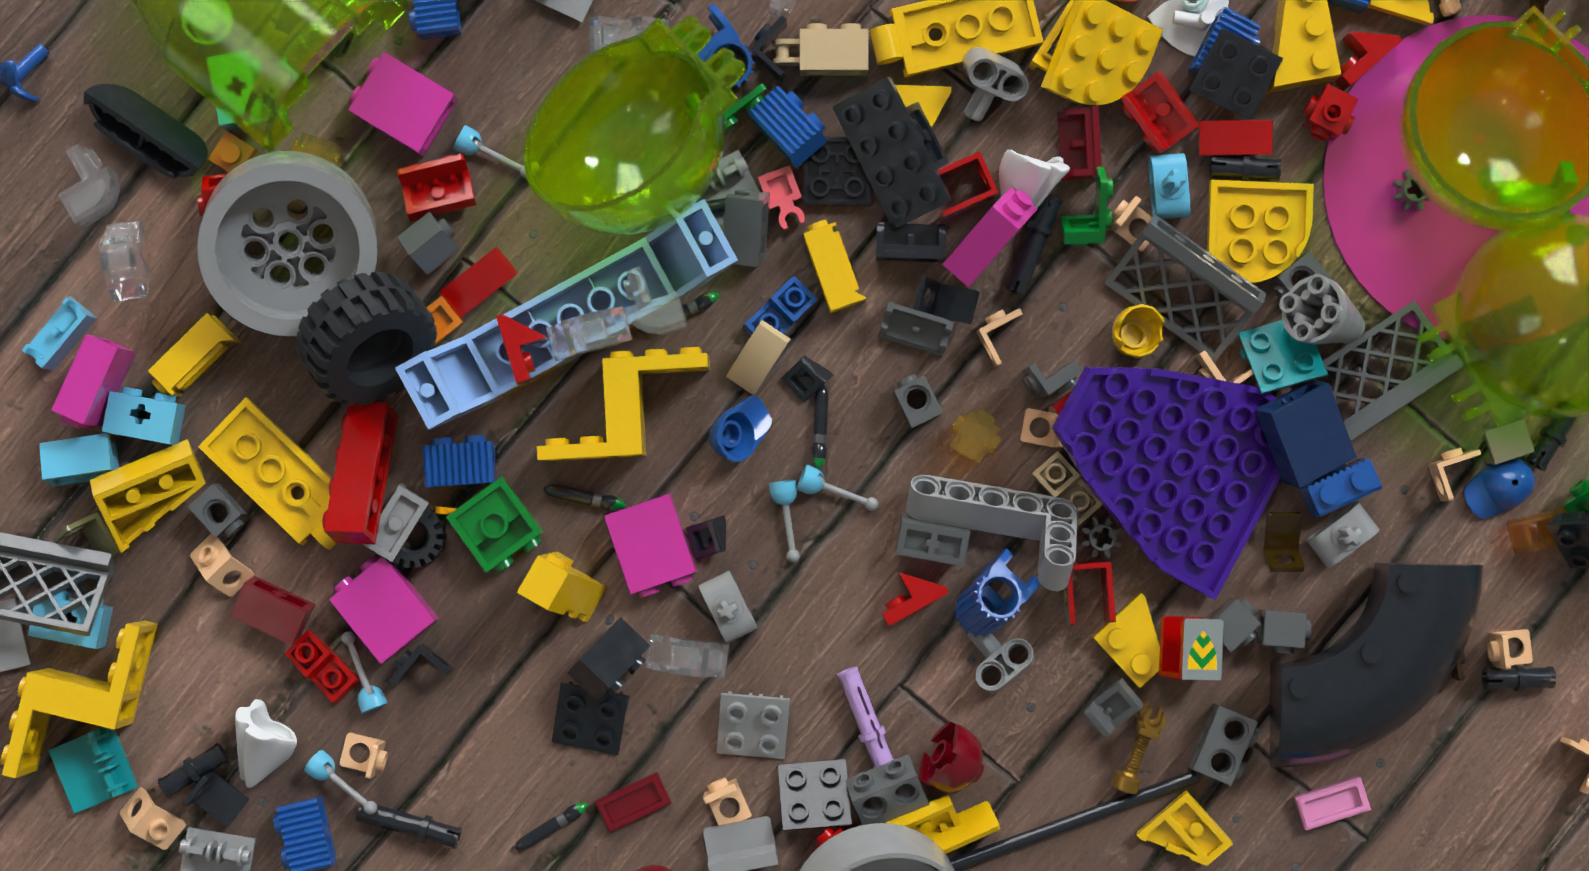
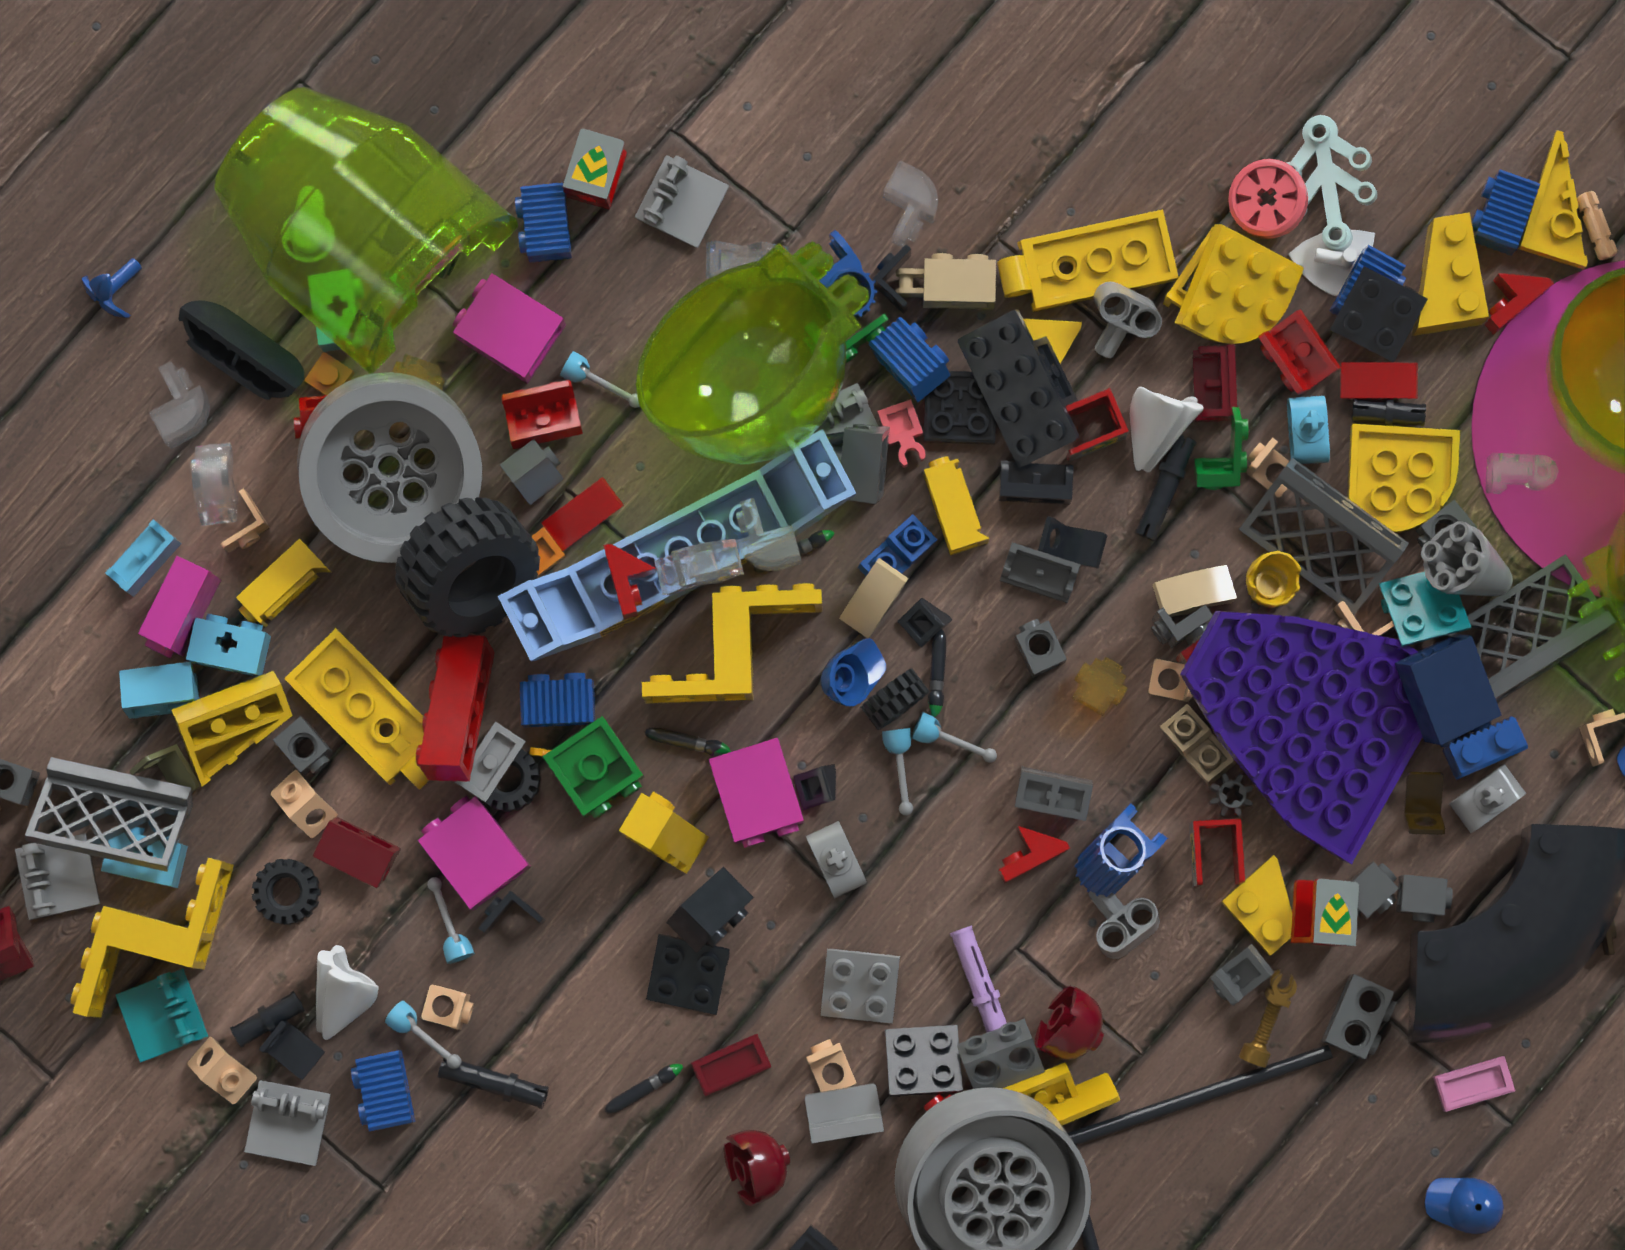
camera: 10 degrees right, 5 degrees down
red slope [284,629,360,704] -> none
clear brick [646,634,729,678] -> none
light grey beam [905,475,1077,591] -> none
dark pink brick [942,187,1037,287] -> none
light nougat bracket [976,308,1023,367] -> none
yellow wing [1136,790,1233,866] -> none
red brick [1302,84,1359,141] -> none
dark grey gear [1391,170,1435,212] -> none
none -> light nougat bracket [221,488,270,552]
none -> black tyre [252,859,321,925]
none -> black tyre [860,668,930,730]
none -> tan slope [1153,565,1237,617]
none -> clear leg [1486,453,1558,494]

